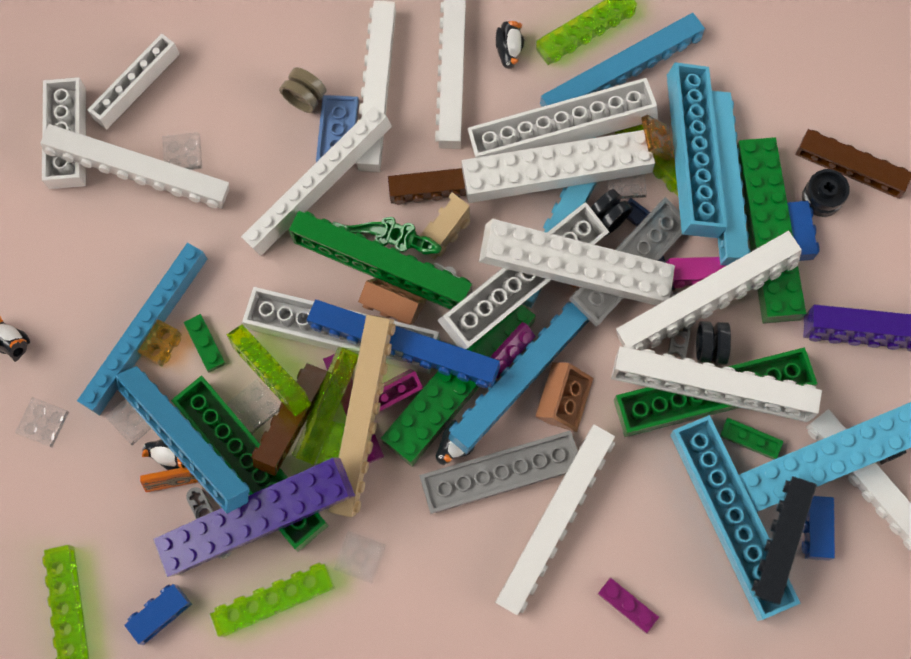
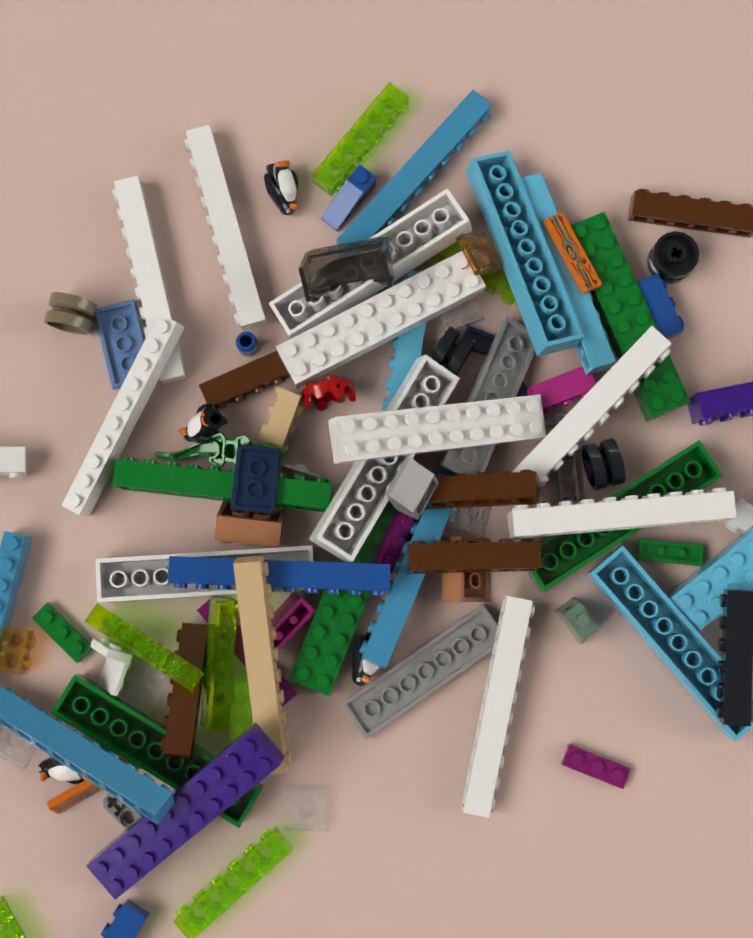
camera: 25 degrees left, 10 degrees up
none -> white bracket [90,637,132,696]
none -> black animal [178,403,228,444]
none -> dark blue tile [230,444,282,514]
none -> blue brick [236,332,259,356]
none -> clear smoke windscreen [298,236,394,302]
none -> red plate [301,375,356,411]
none -> slope [321,165,376,231]
none -> light grey slope [385,456,439,520]
none -> reddish brown brick [407,538,542,574]
none -> reddish brown brick [424,469,539,510]
none -> clear plate [448,506,492,538]
none -> orange tile [543,212,602,295]
none -> sand green torso [555,598,599,643]

